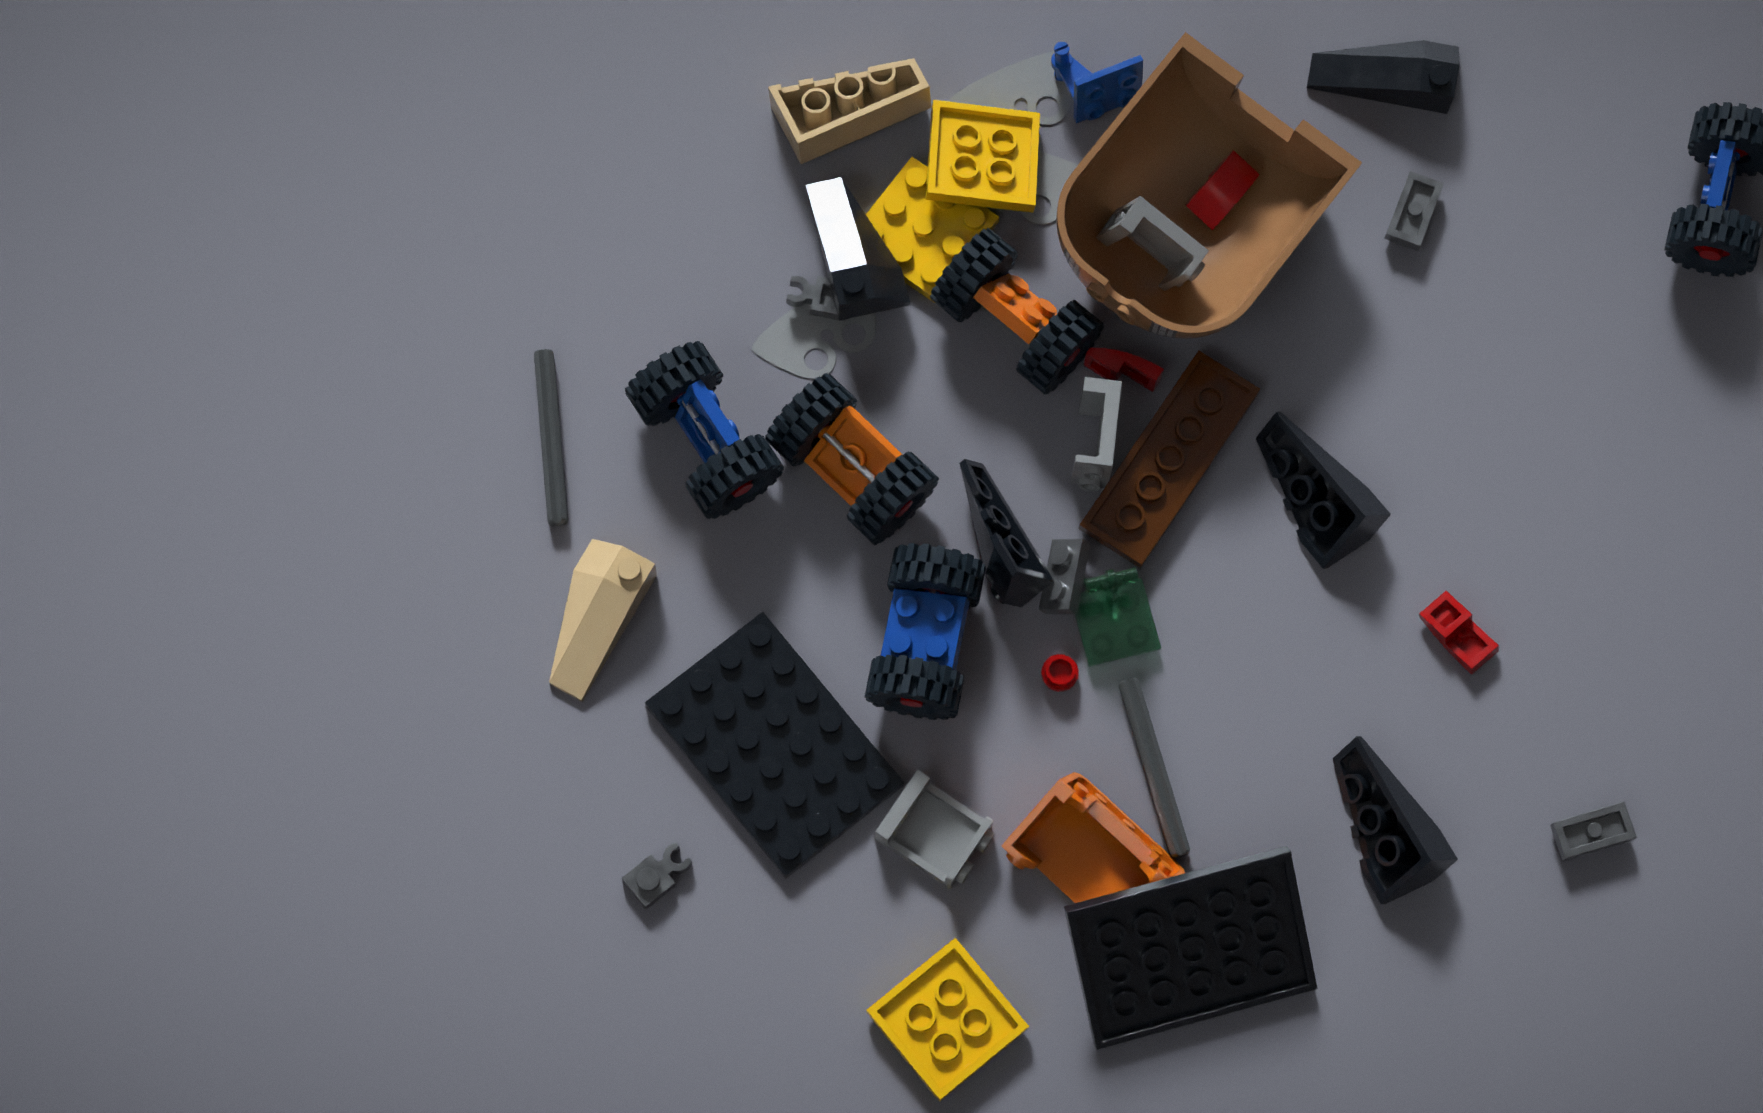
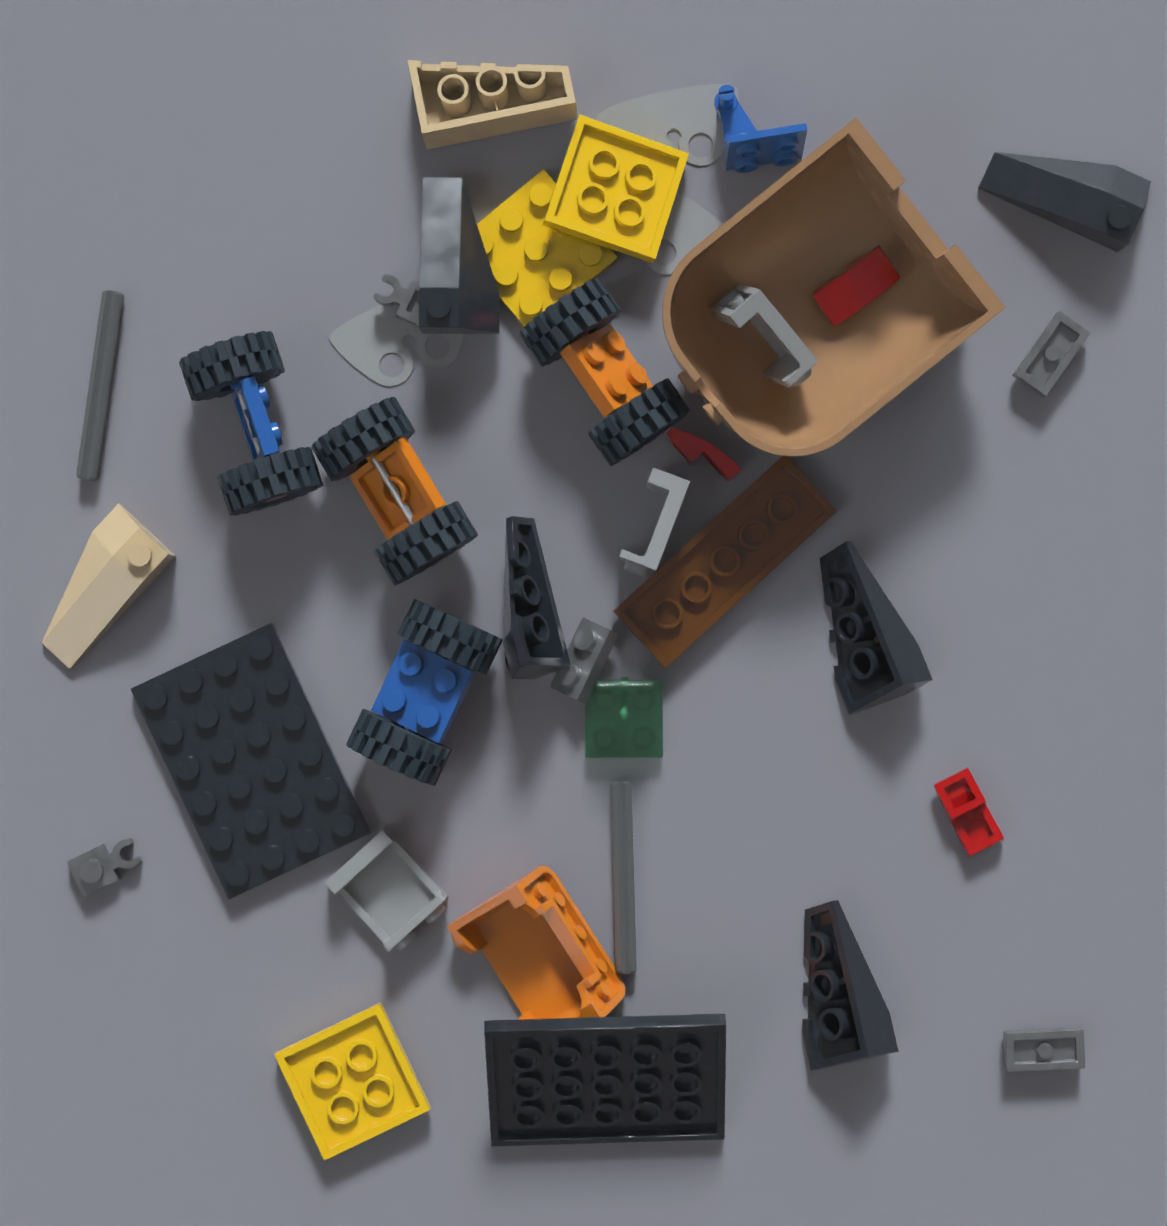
camera: 15 degrees right, 15 degrees up
red plate [1041,654,1079,692] -> none

